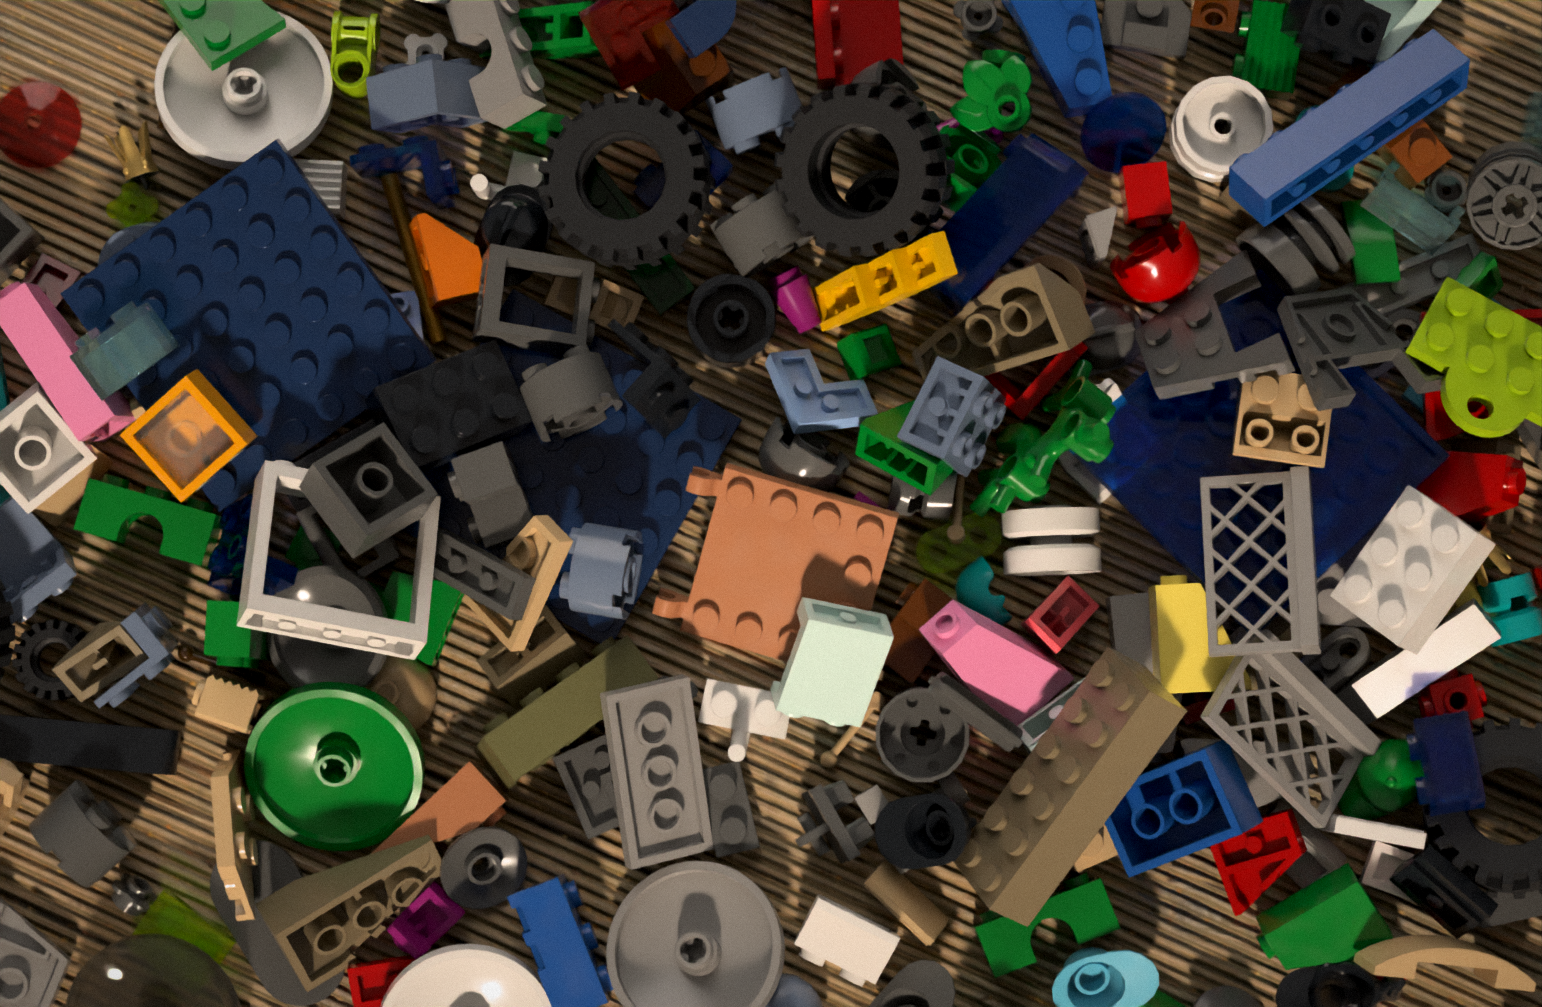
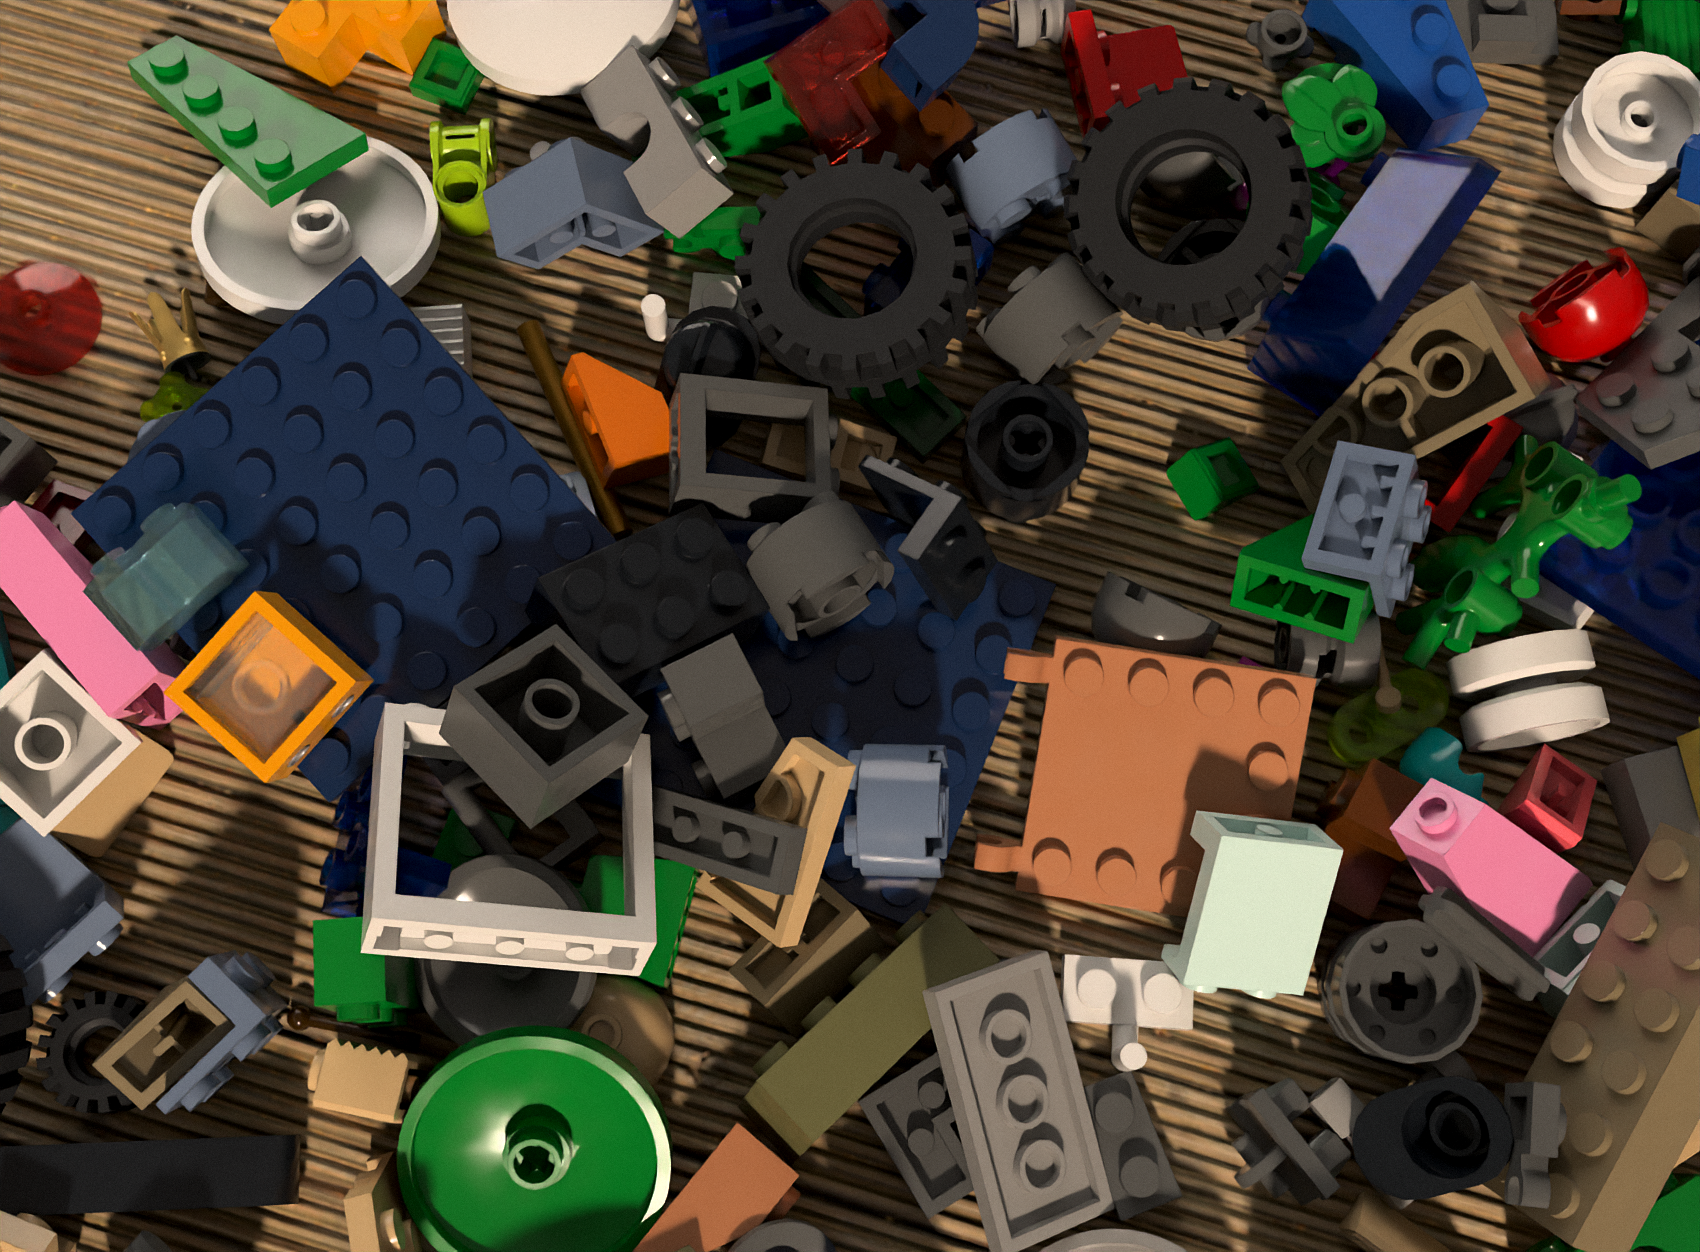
camera: 15 degrees left, 10 degrees down
green arch [73,473,224,568] -> none
clear blue bracket [349,136,460,210] -> none
light blue plate [765,349,878,434] -> none
magenta cone [767,265,823,334] -> none
yellow slope [812,231,958,332] -> none
tan hinge [820,692,885,768] -> none
light grey slope [1077,206,1117,271] -> none
clear blue piece [1080,92,1166,173] -> none
red brick [1118,161,1173,230] -> none
none -> dark grey plate [1504,1082,1567,1209]

